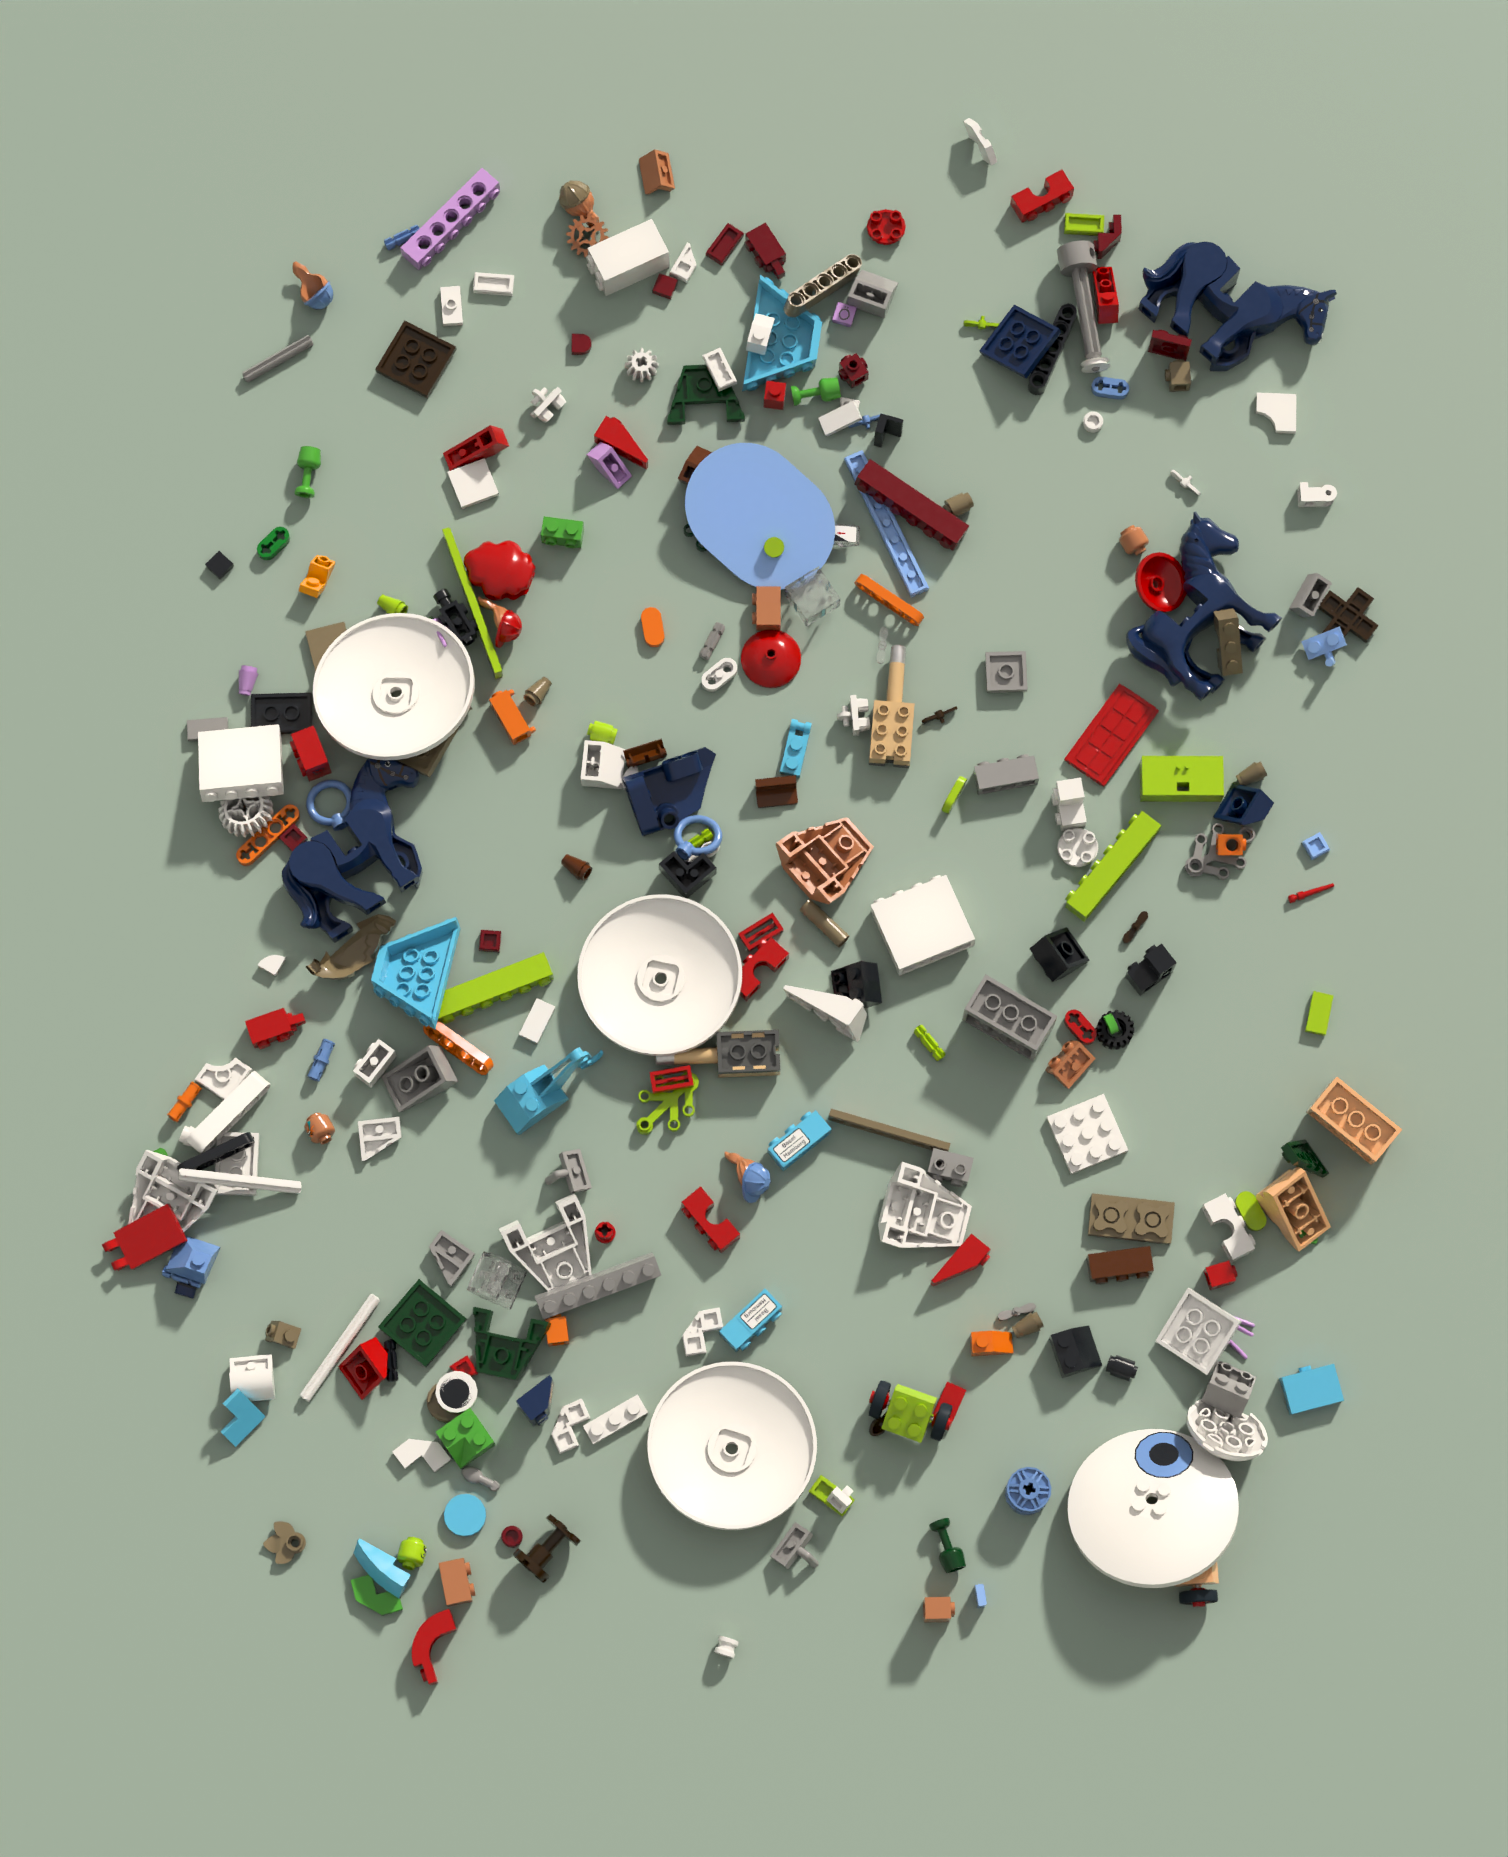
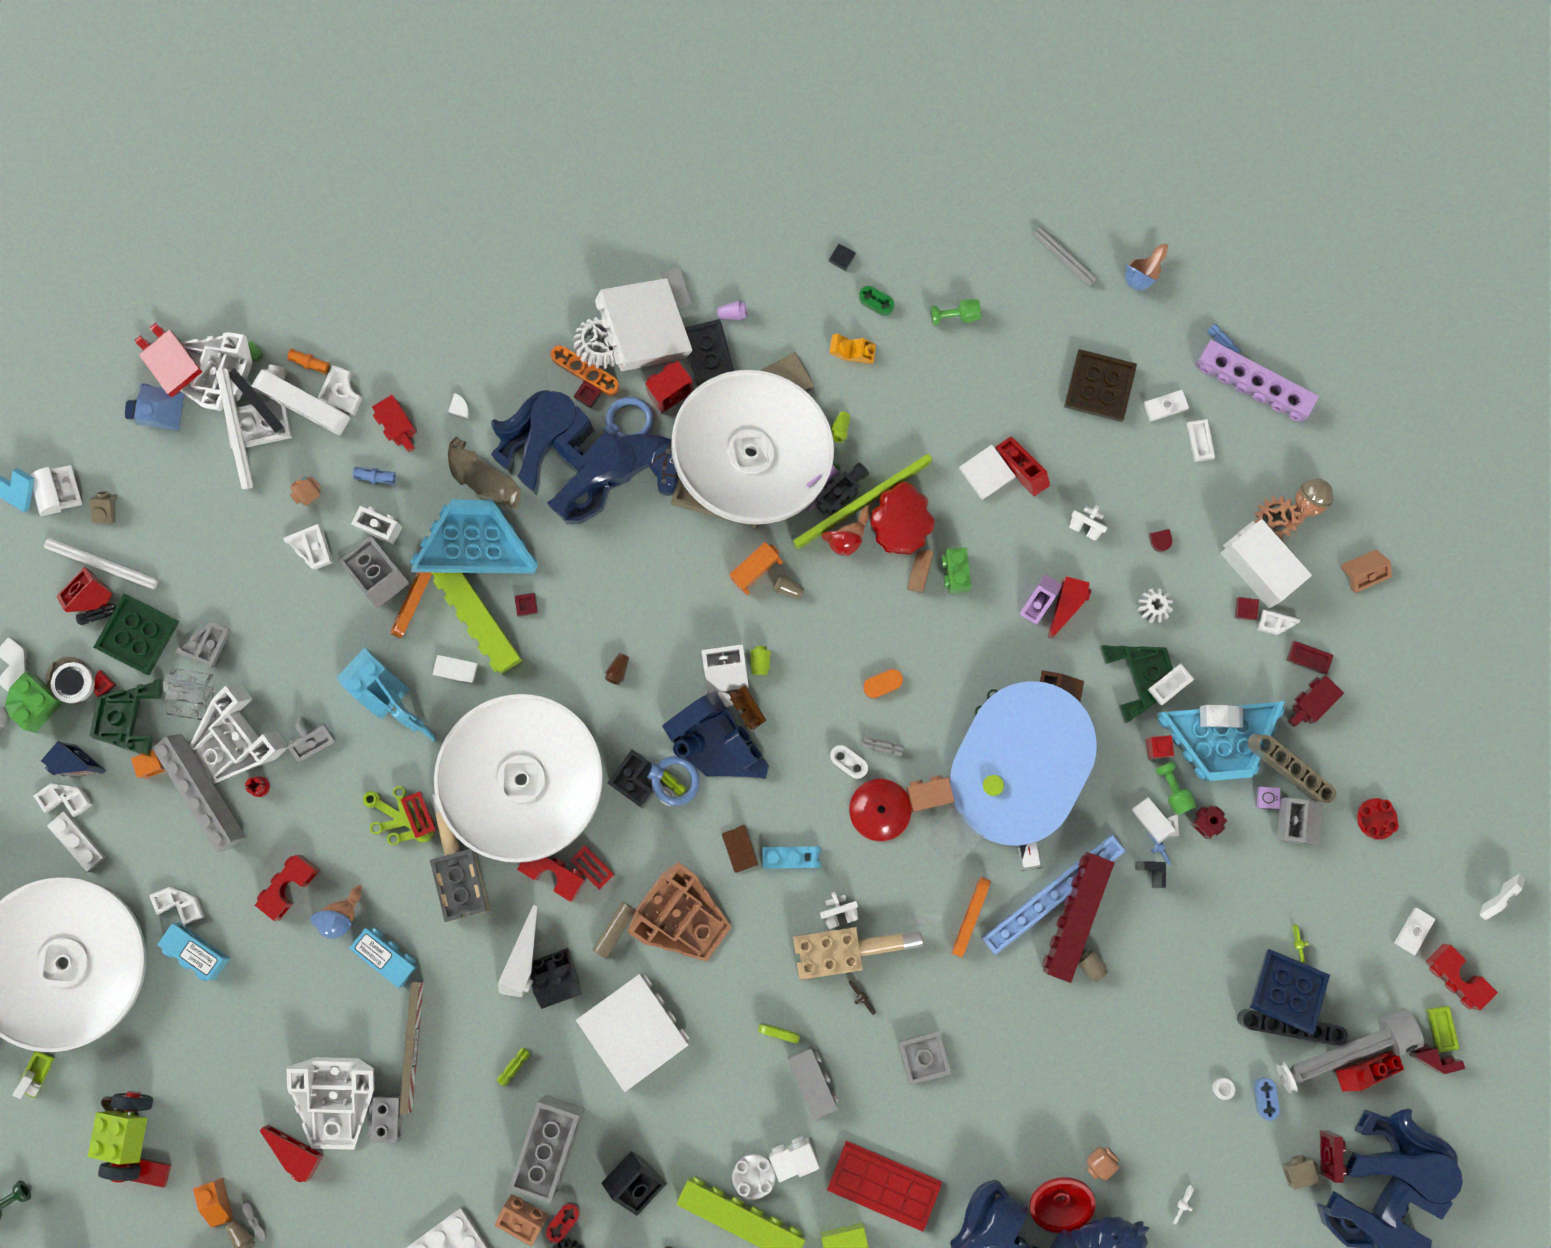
camera: 80 degrees right, 5 degrees up
none -> medium nougat slope [907,550,934,593]
none -> white plate [1394,908,1435,955]

